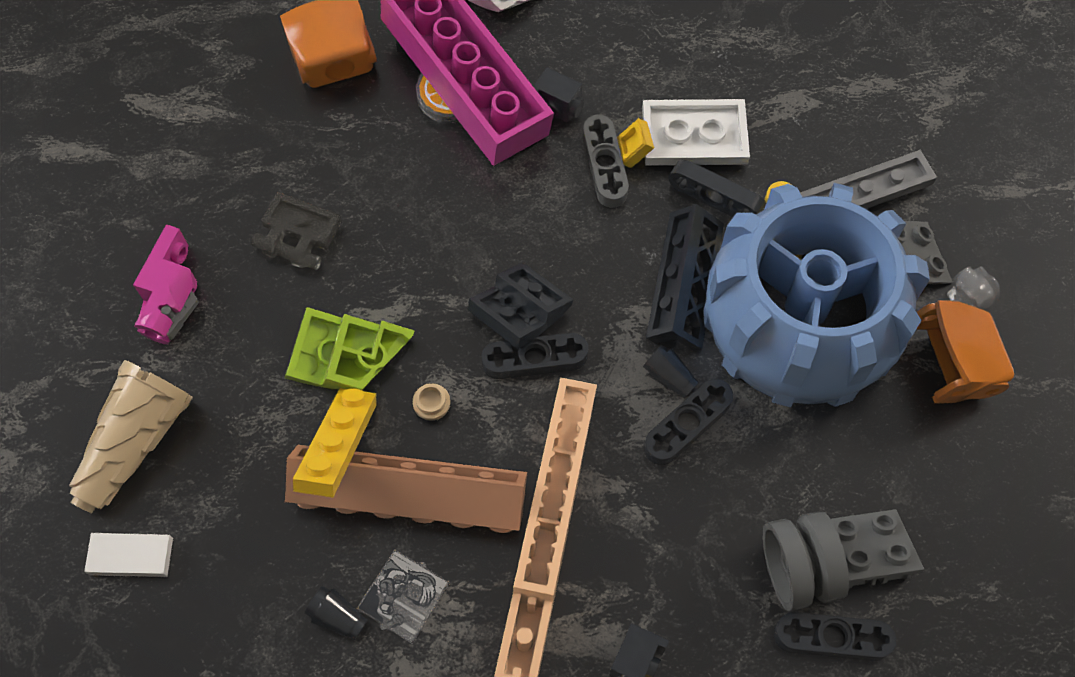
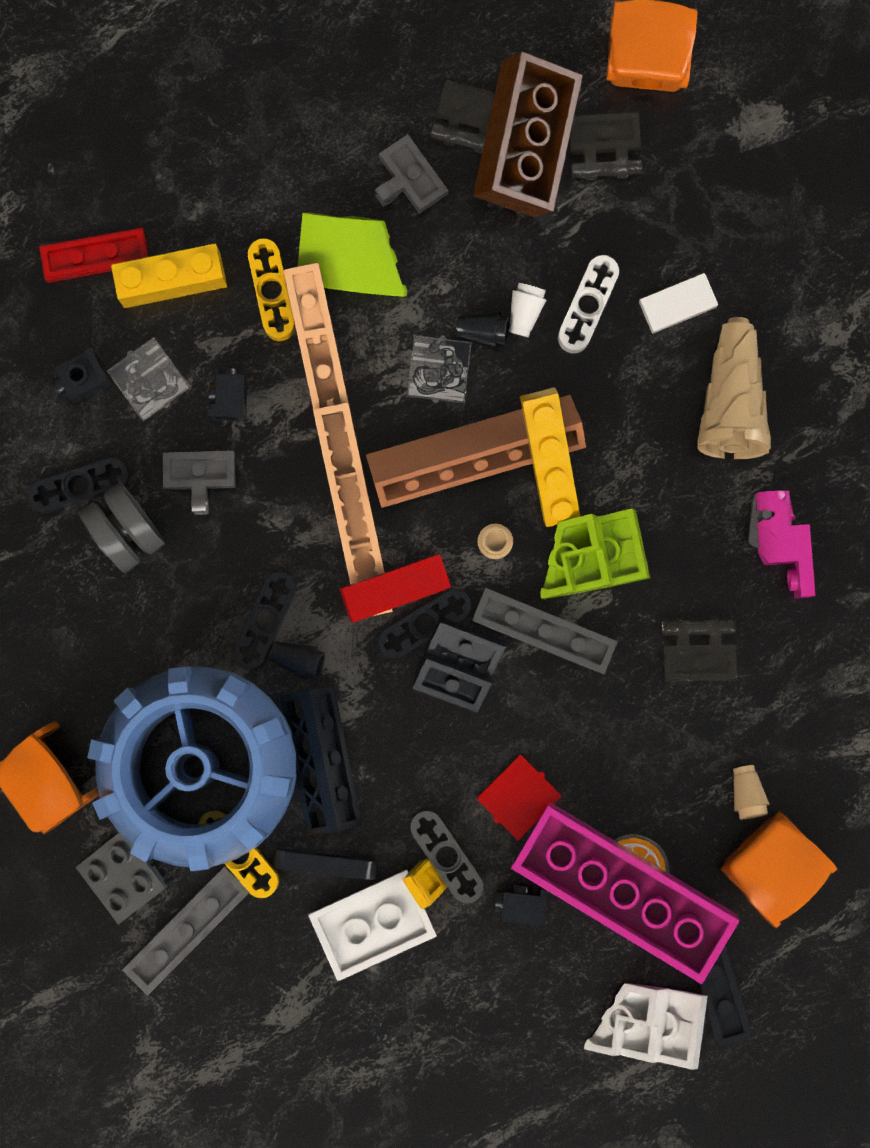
camera: 155 degrees right, 20 degrees up
dark grey hinge [831,509,924,589] -> none
clear plate [946,266,1000,310] -> none
none -> flat silver plate [163,451,236,515]
none -> red tile [339,554,451,623]
none -> dark grey plate [472,588,618,675]
none -> red piece [476,754,562,840]
none -> white cone [508,283,546,337]
none -> white beam [558,255,619,353]
none -> tan cone [733,765,770,820]

